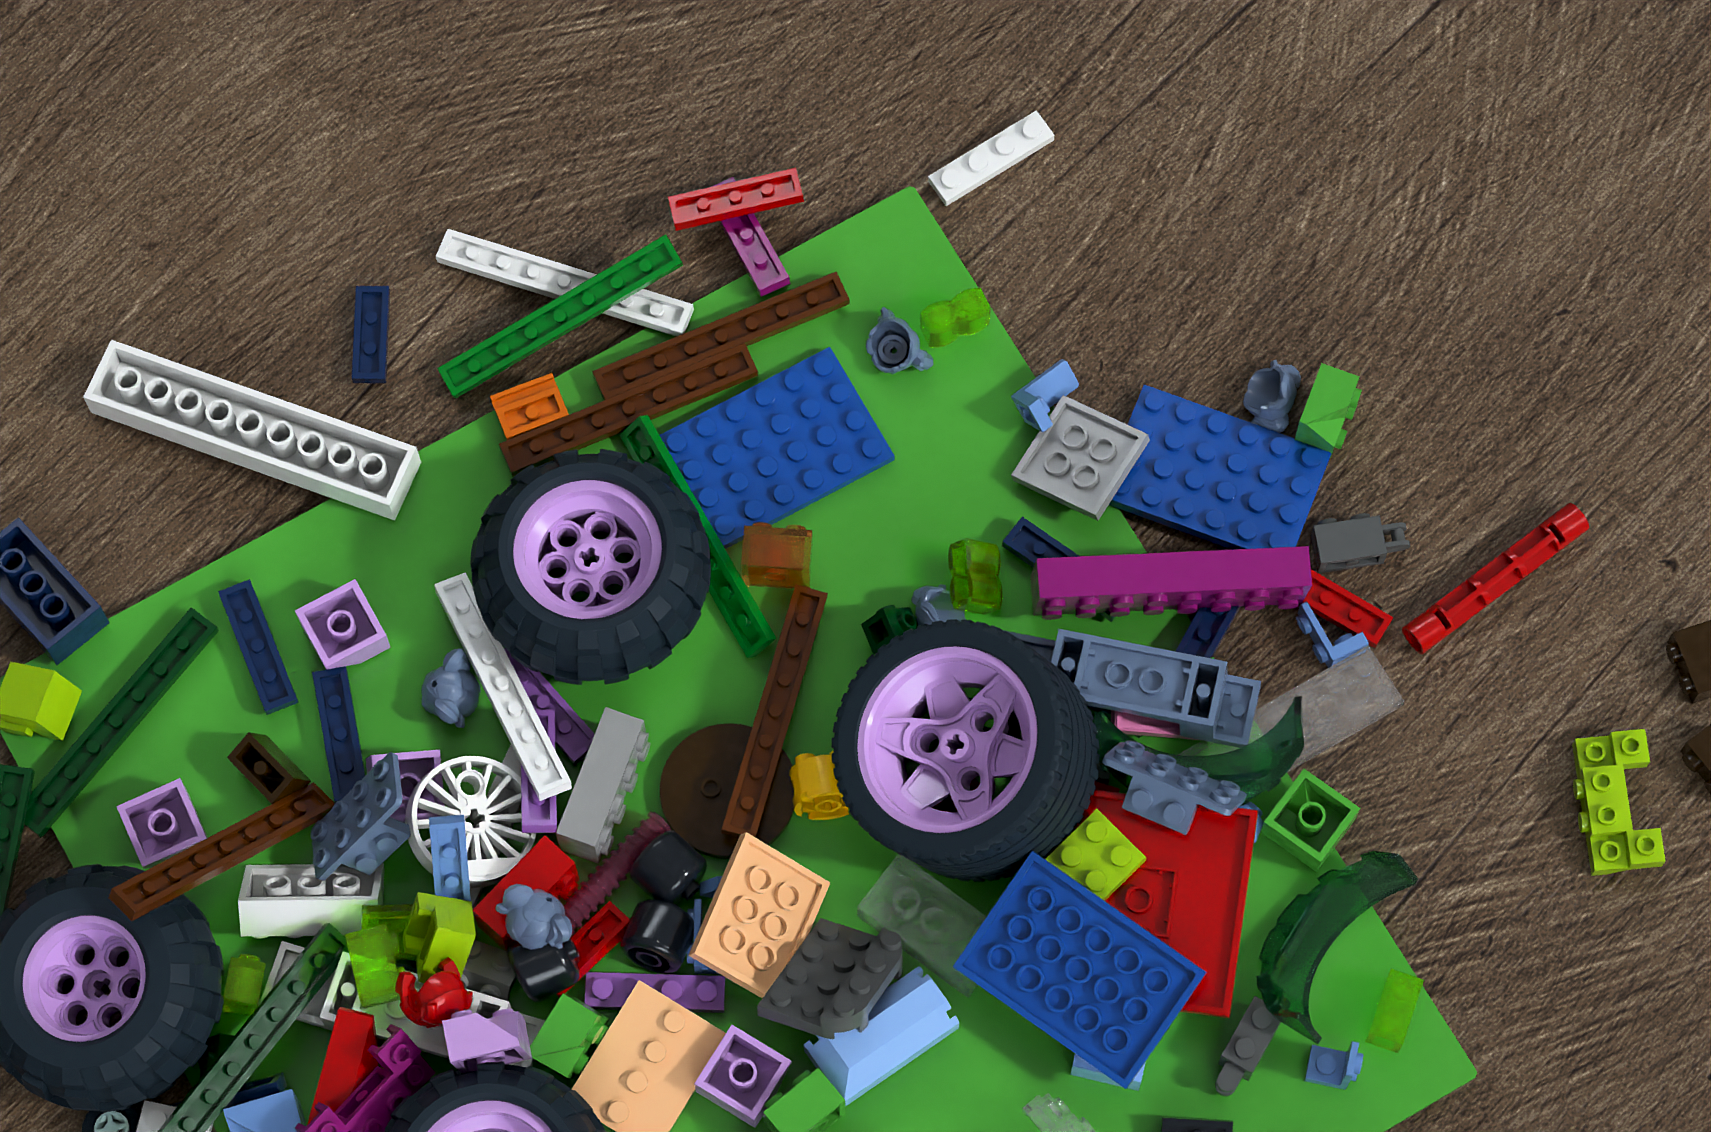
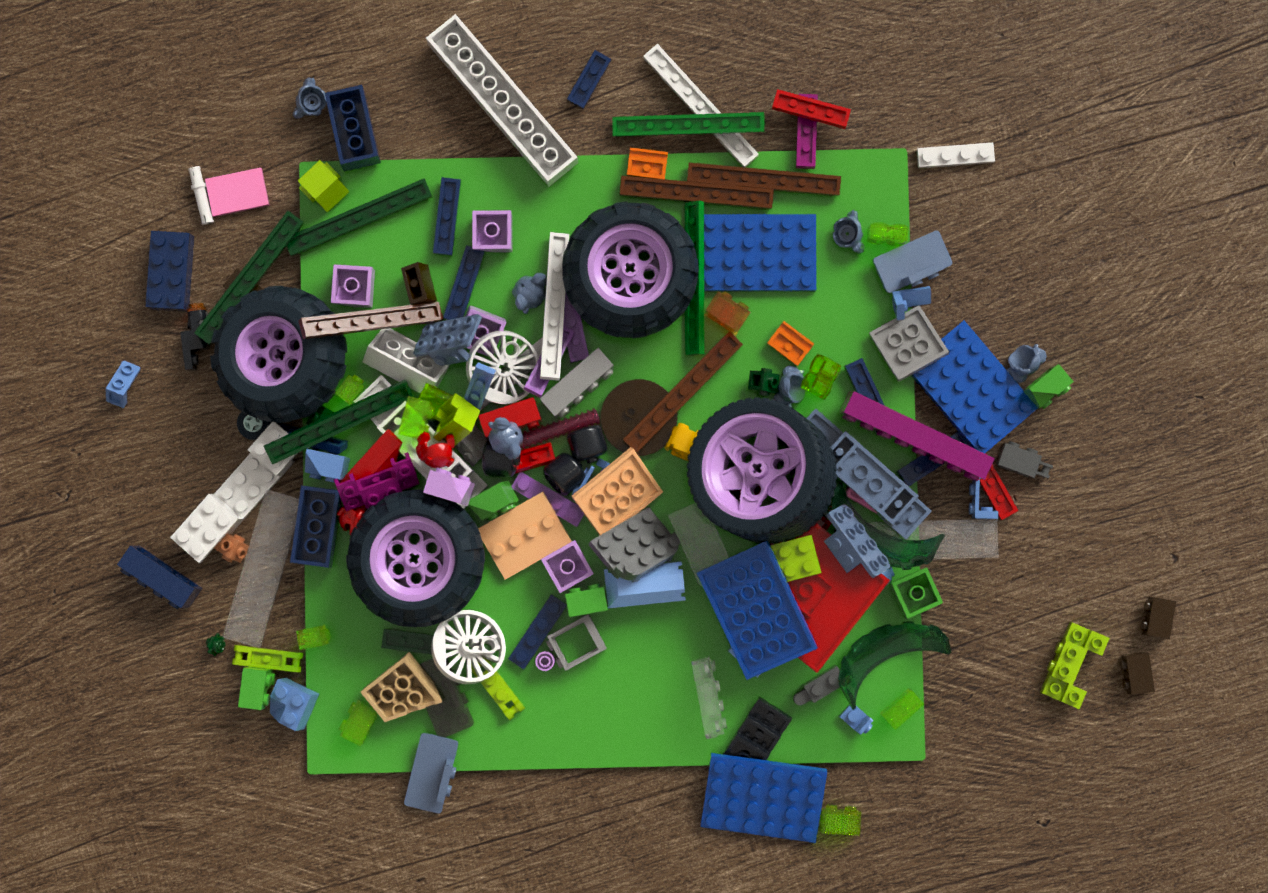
camera: 30 degrees right, 15 degrees up
red piece [1402,503,1589,654] -> none
none -> orange plate [767,321,814,366]
none -> sand blue bracket [873,231,952,293]

